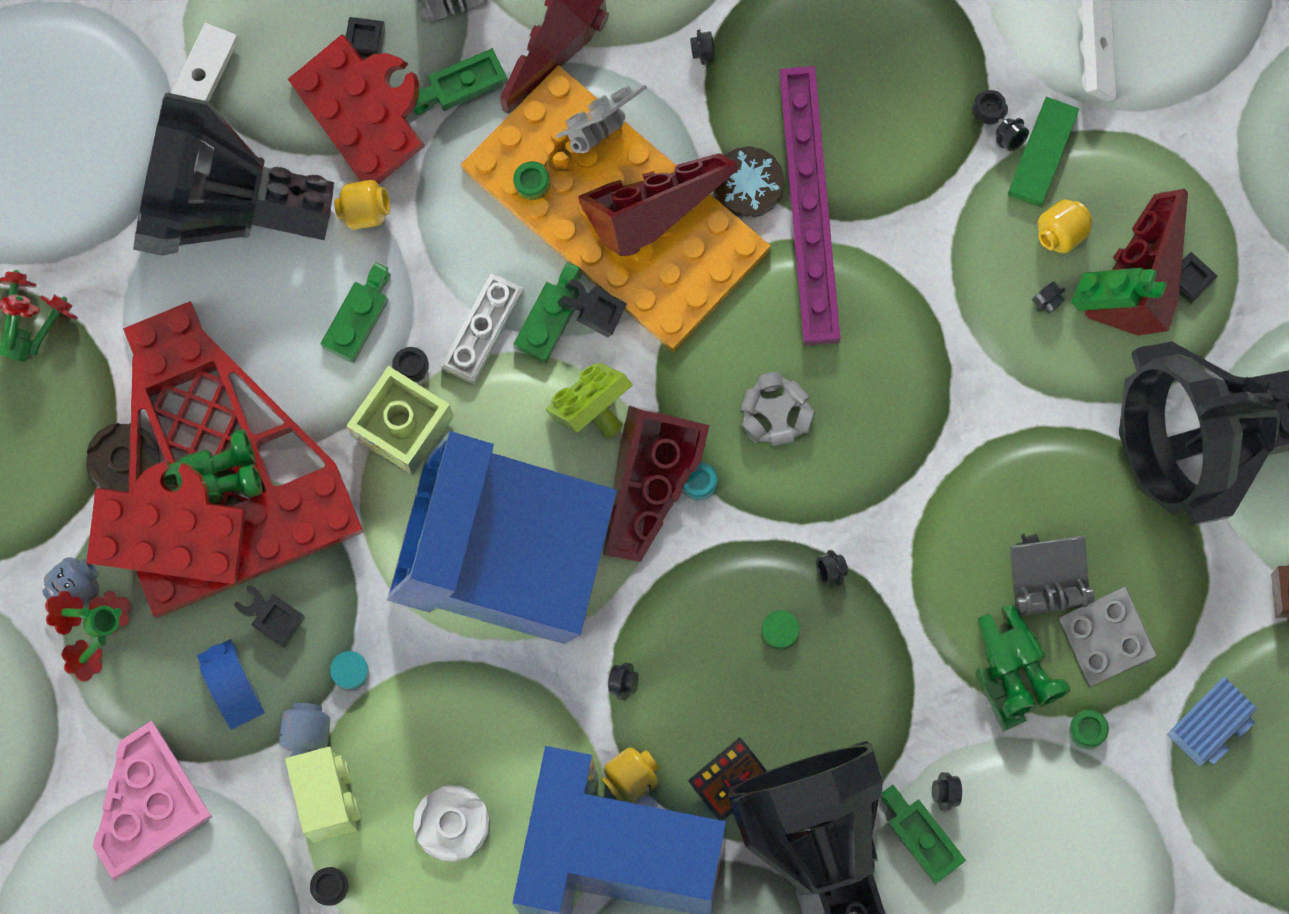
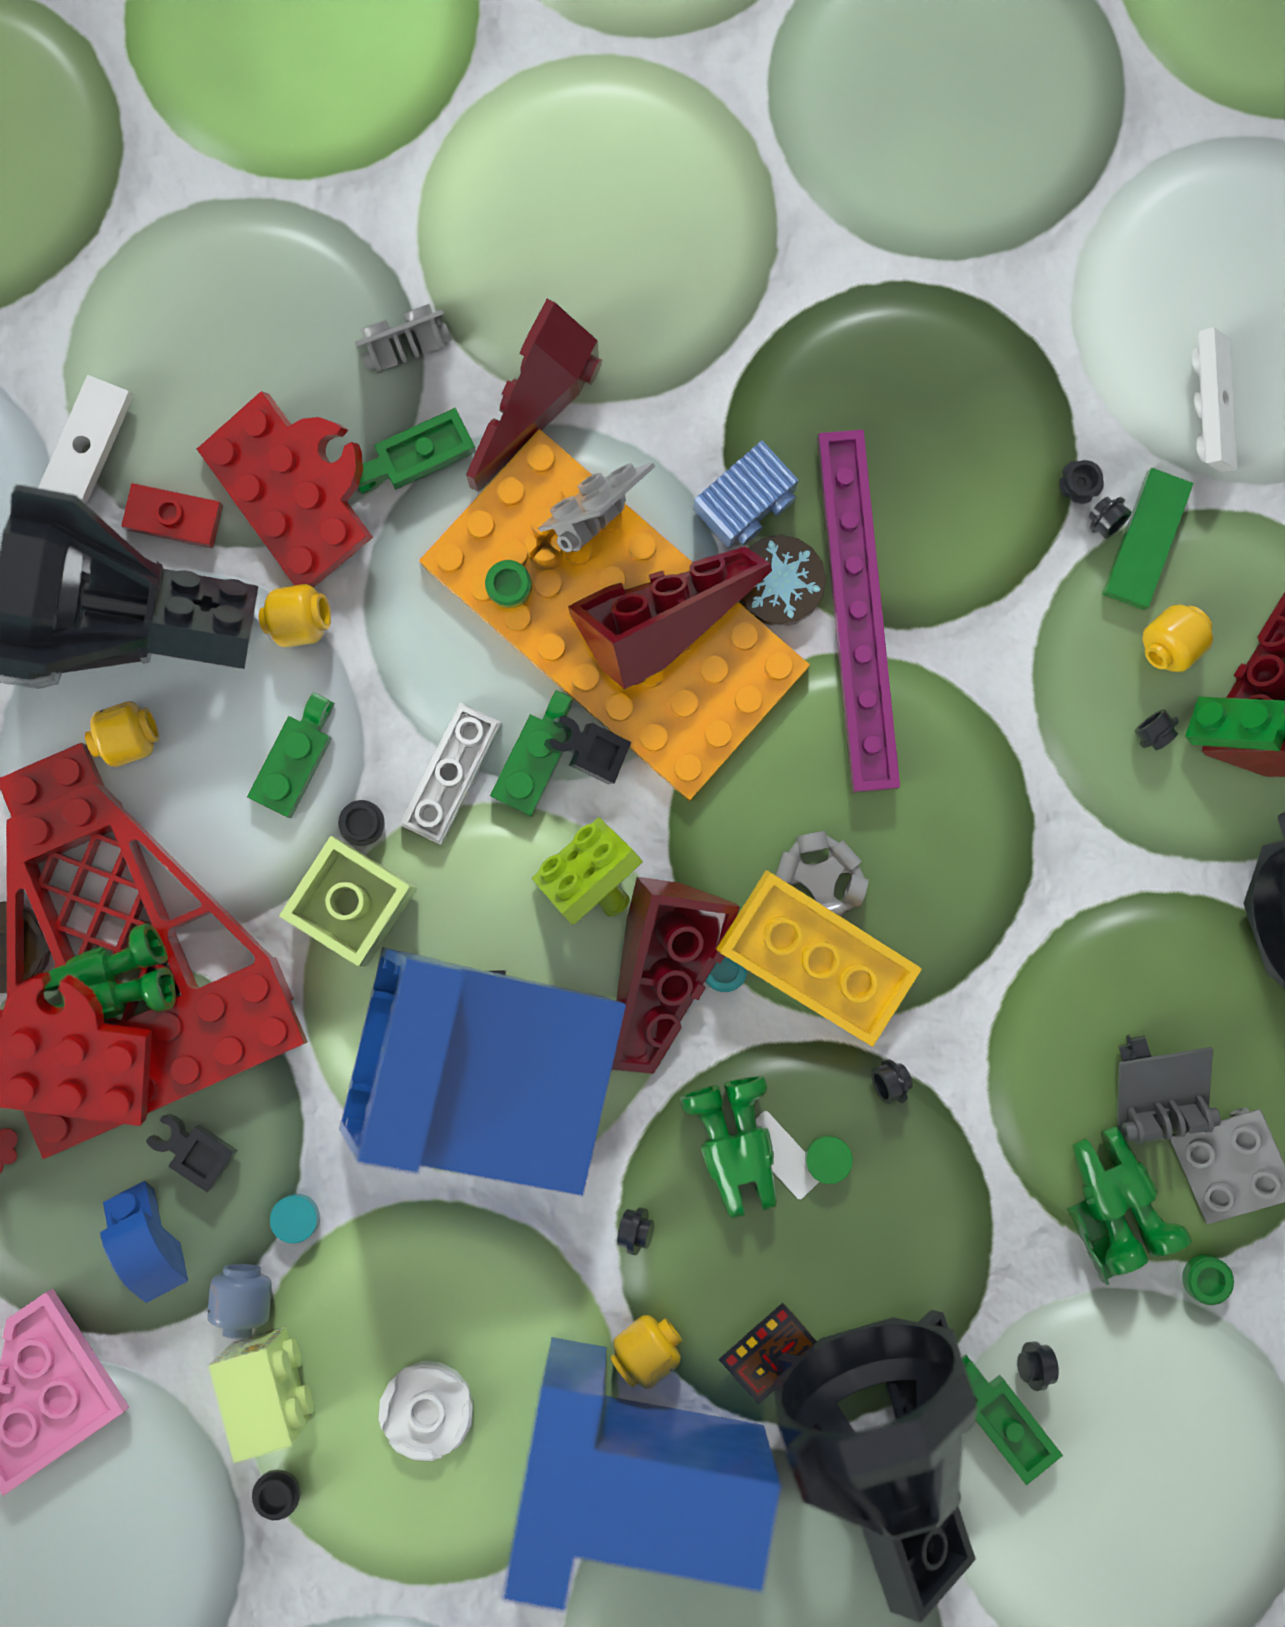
camera: 10 degrees left, 10 degrees up
black tile [345,17,385,57] -> none
black plate [690,29,715,65] -> none
none -> yellow head [85,701,160,767]
none -> red plate [121,483,223,548]
none -> green piece [680,1076,777,1218]
none -> medium blue brick [693,440,799,549]
none -> yellow plate [716,870,922,1047]
none -> white sticker [756,1111,819,1199]

